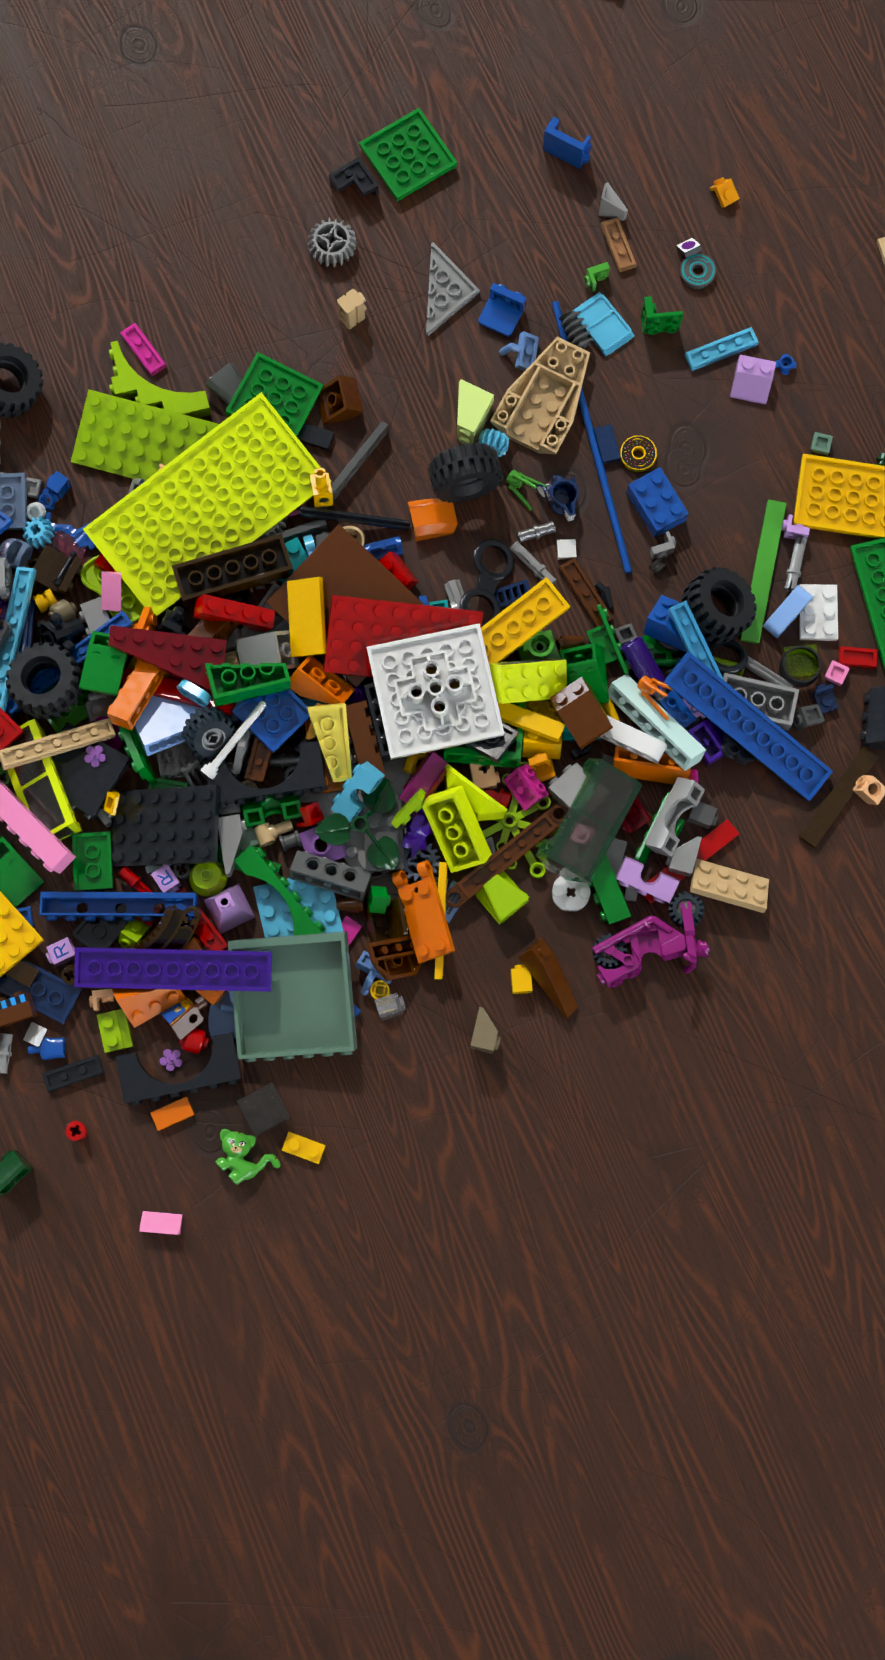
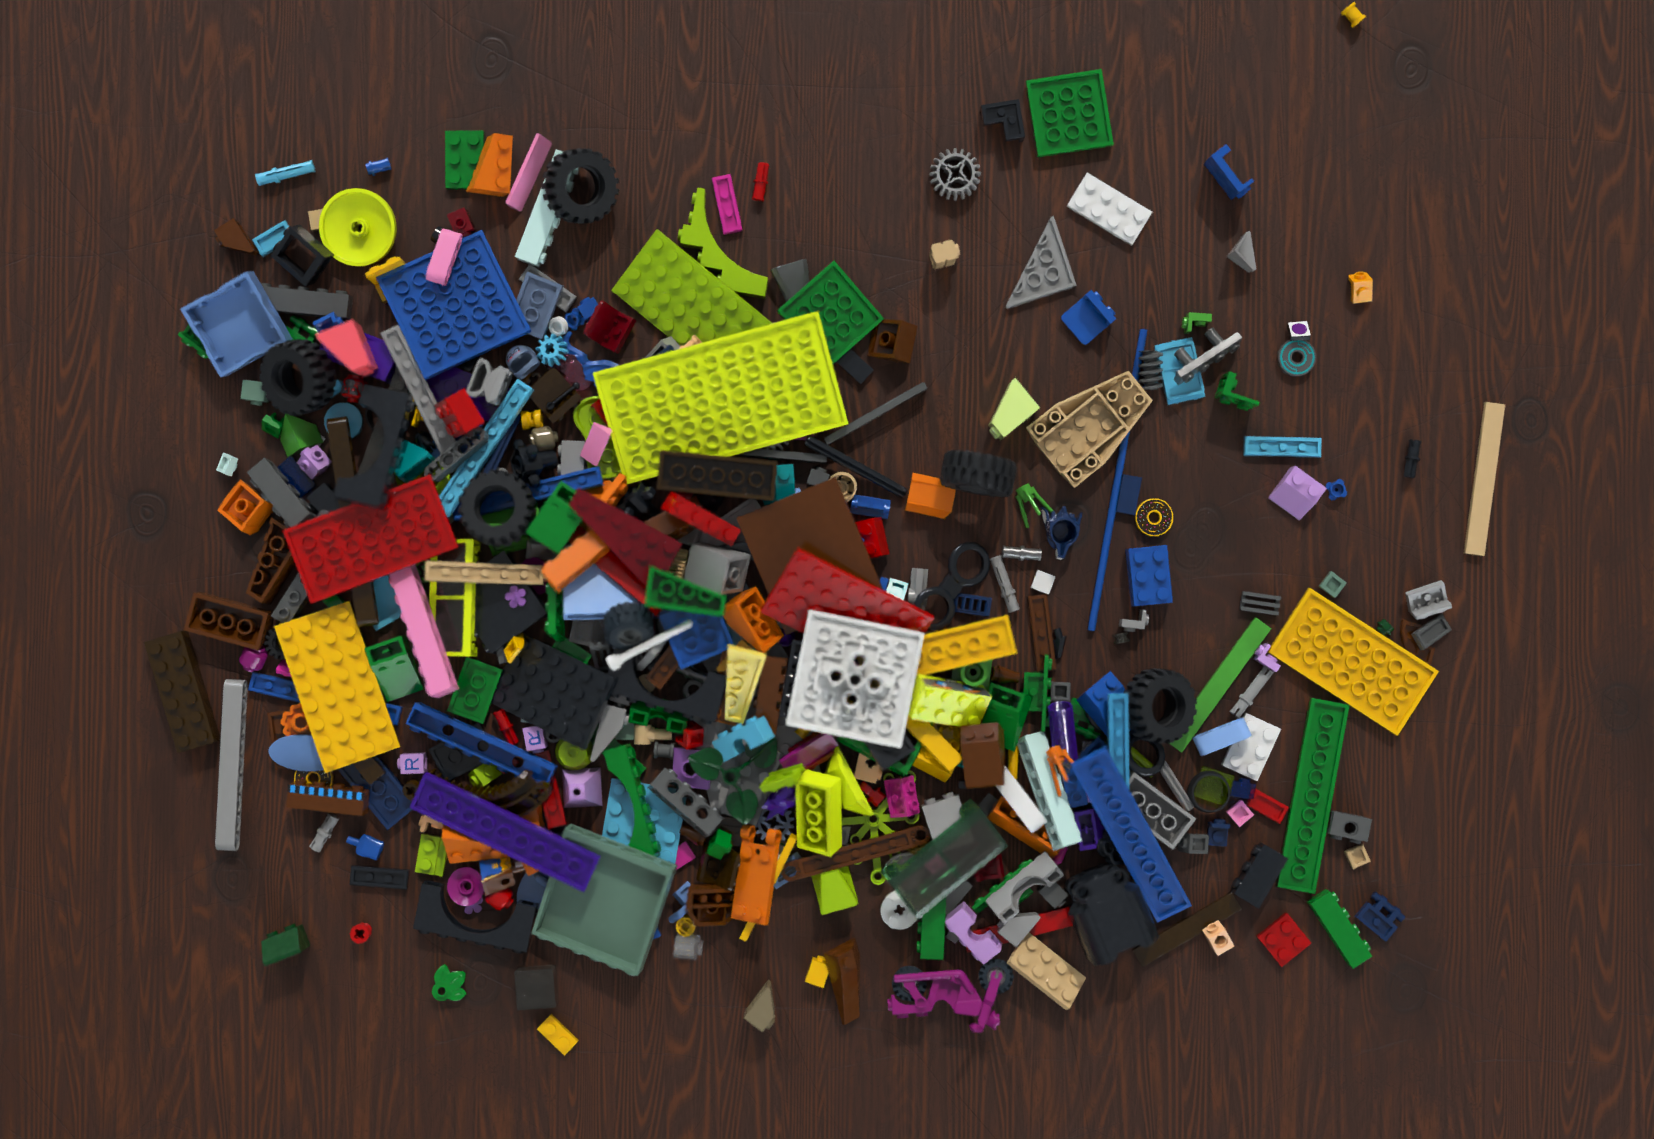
camera: 30 degrees right, 10 degrees up
white tile [23,1022,47,1047] -> none
bright pink slope [139,1211,183,1235] -> none
orange tile [151,1097,195,1131] -> none
medium azure beam [177,679,212,707] -> none
bright green animal [215,1129,281,1185] -> none
yellow tile [287,577,326,658] -> none
medium azure beam [302,534,316,556] -> none
yellow bracket [310,468,333,508] -> none
medium azure gear [478,429,509,457] -> none
medium blue plate [499,331,539,371] -> none
light orange bracket [528,753,556,782] -> none
medium nougat tile [600,217,637,273] -> none
none -> green plate [432,964,466,1001]
none -> magenta dish [447,867,484,906]
none -> dark red bracket [583,300,636,354]
none -> red axle [752,162,769,202]
none -> black piece [1064,862,1159,966]
none -> white plate [1066,173,1152,246]
none -> dark grey plate [1174,327,1242,385]
none -> clear blue plate [1230,778,1256,799]
none -> dark grey tile [1239,591,1281,616]
none -> black axle [1404,439,1422,478]

